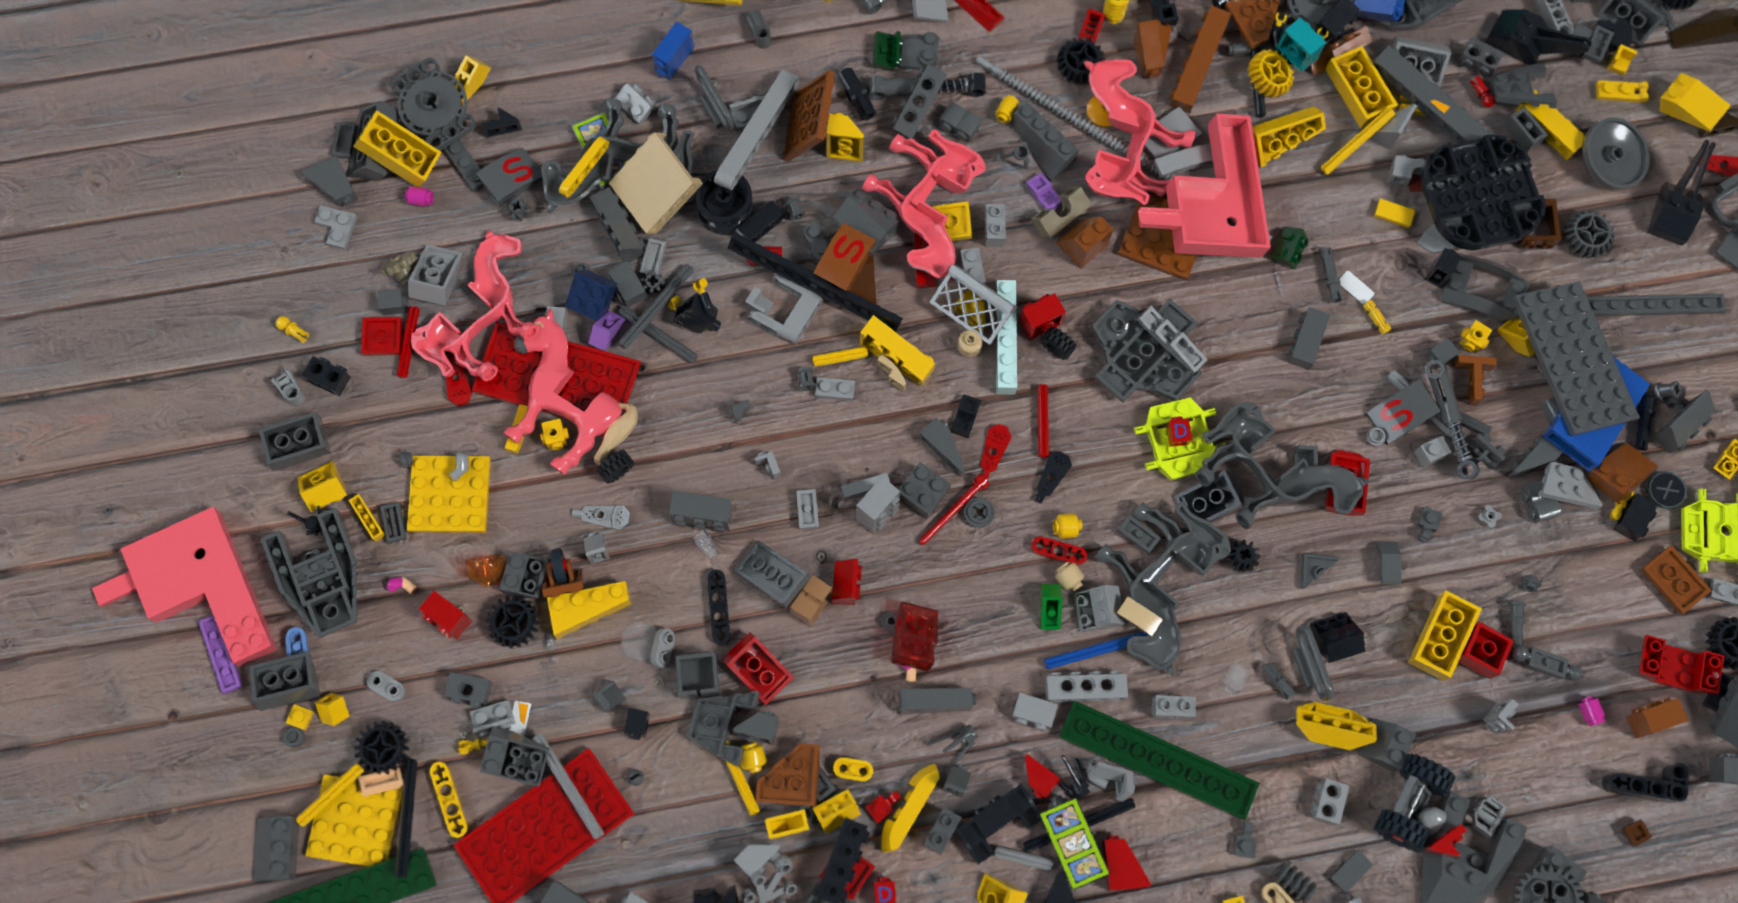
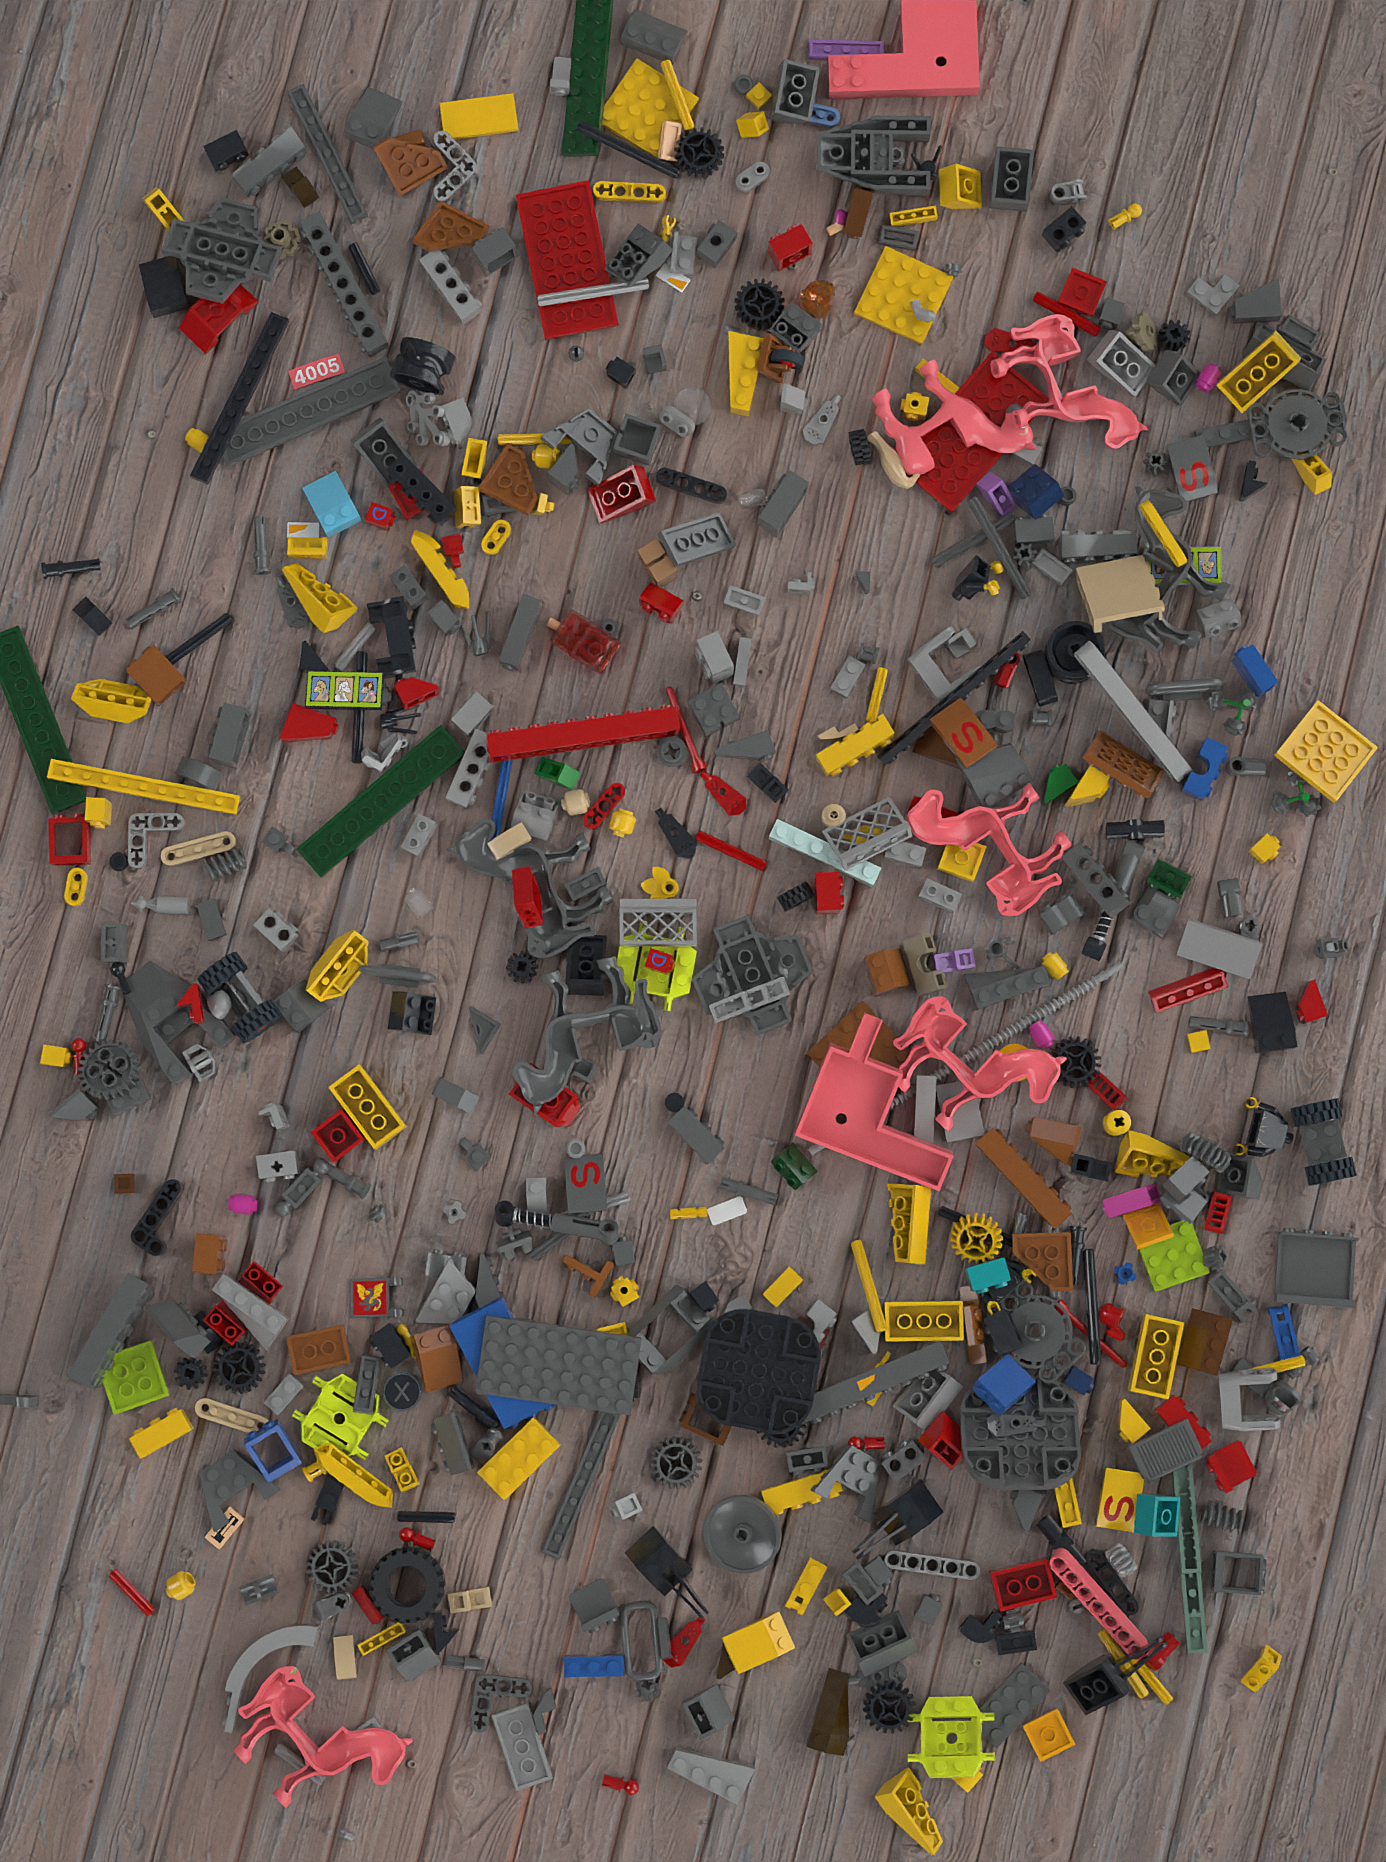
camera: 120 degrees right, 10 degrees up
none -> light grey wedge [212,1274,290,1351]
none -> light grey brick [256,1151,300,1183]
none -> flag [350,1278,404,1318]
none -> dark grey tile [353,1355,381,1415]
none -> yellow brick [477,1417,561,1500]
none -> red brick [486,705,680,763]
none -> red window [511,866,543,929]
none -> yellow tile [532,493,555,516]
none -> light grey bracket [608,1493,642,1522]
none -> light grey fence [619,899,697,946]
none -> yellow plate [641,867,679,899]
none -> black tile [665,1093,684,1112]
none -> reddish brown slope [843,185,875,239]
none -> red slope [917,1411,962,1470]
none -> dark pink brick [1029,1020,1055,1050]
none -> green slope [1042,763,1078,806]
none -> dark grey slope [1147,350,1200,406]
none -> black gear [1158,320,1190,352]
none -> blue arch [1181,737,1229,801]
none -> dark grey plant [1207,689,1259,736]

